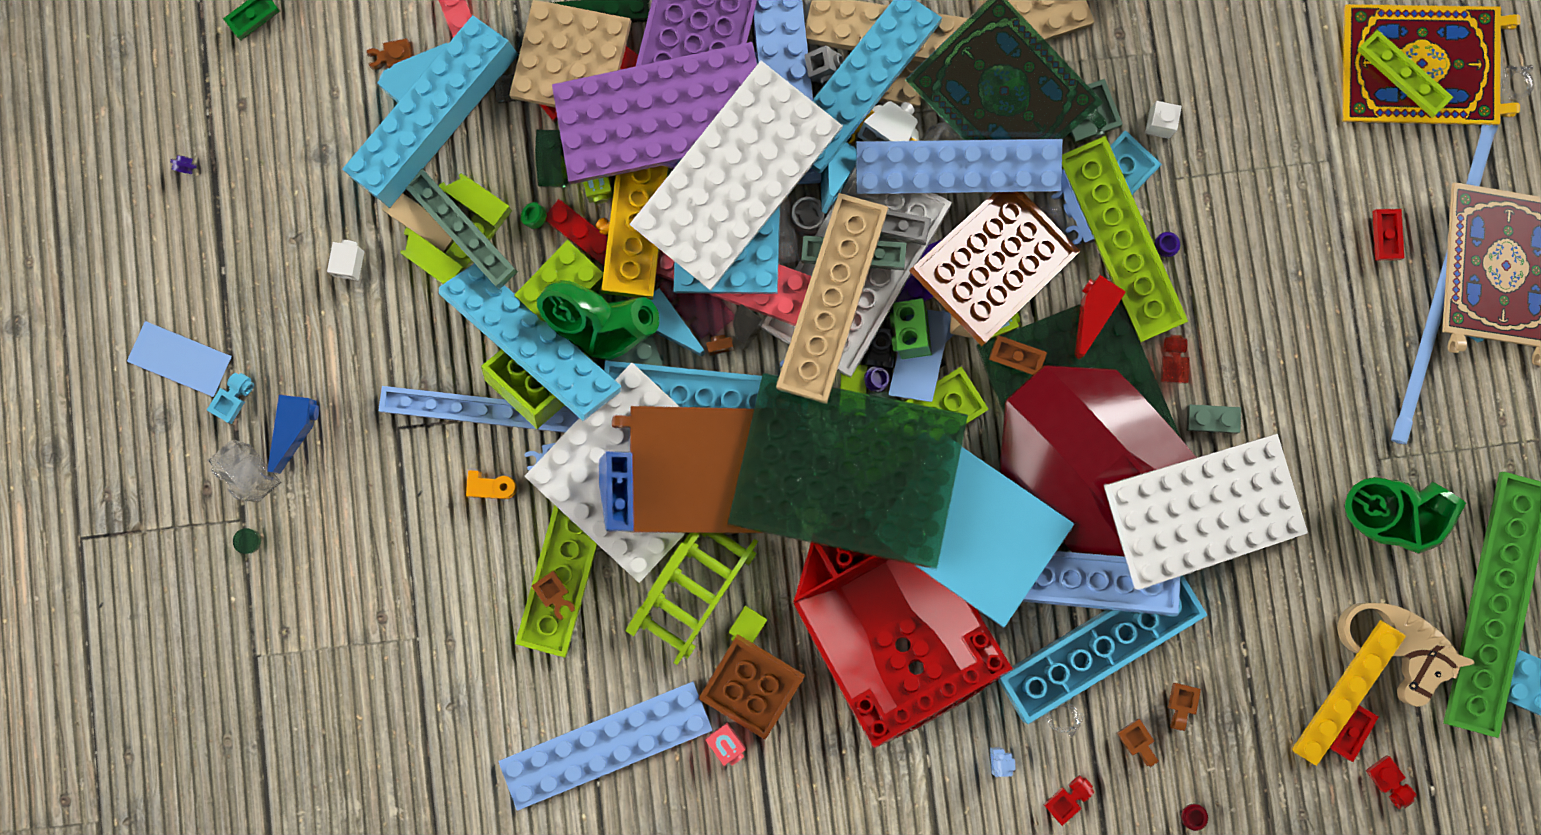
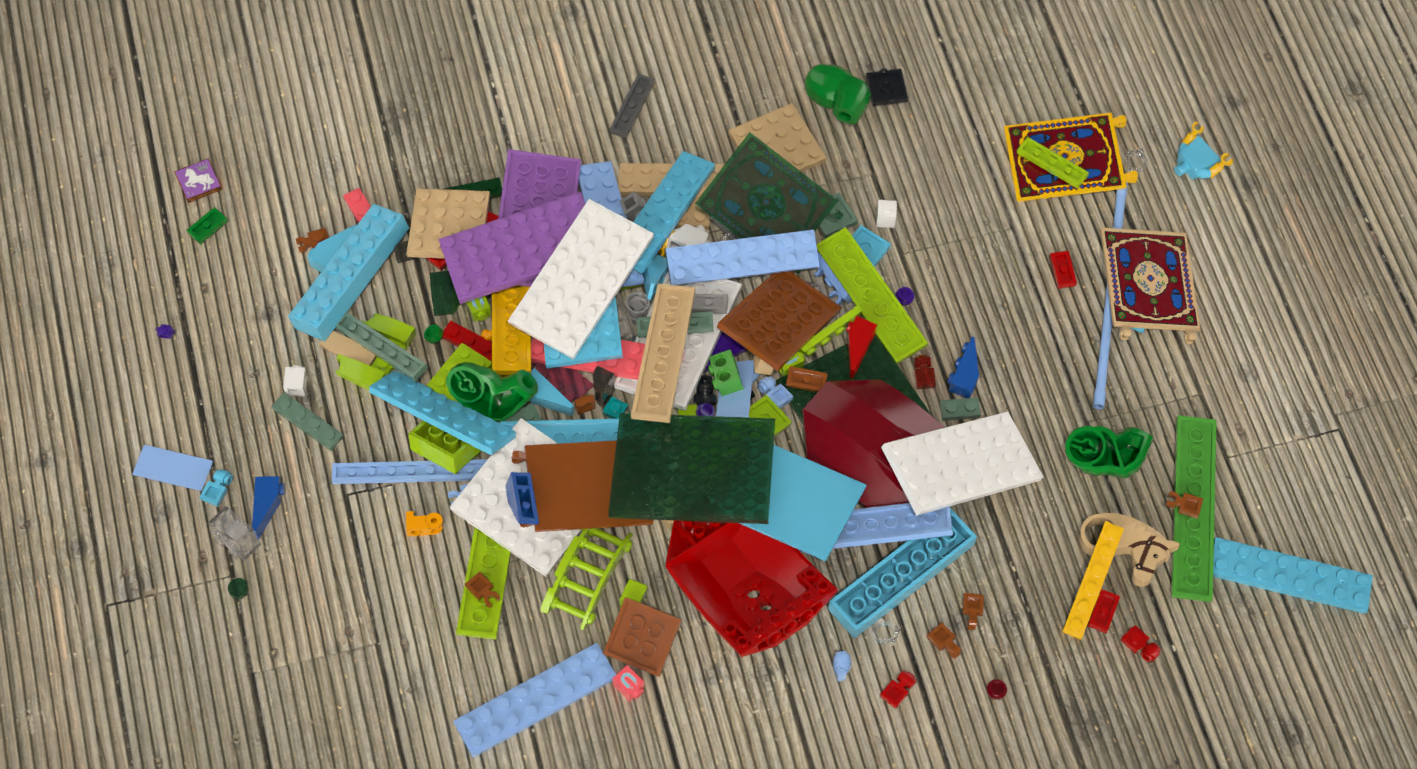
camera: 10 degrees left, 20 degrees down
none -> sand green plate [271,393,344,451]
none -> teal plate [602,396,629,419]
none -> light blue plate [757,376,793,409]
none -> lime plate [800,305,863,357]
none -> blue slope [947,336,979,398]
none -> dark orange plate [1165,491,1203,519]

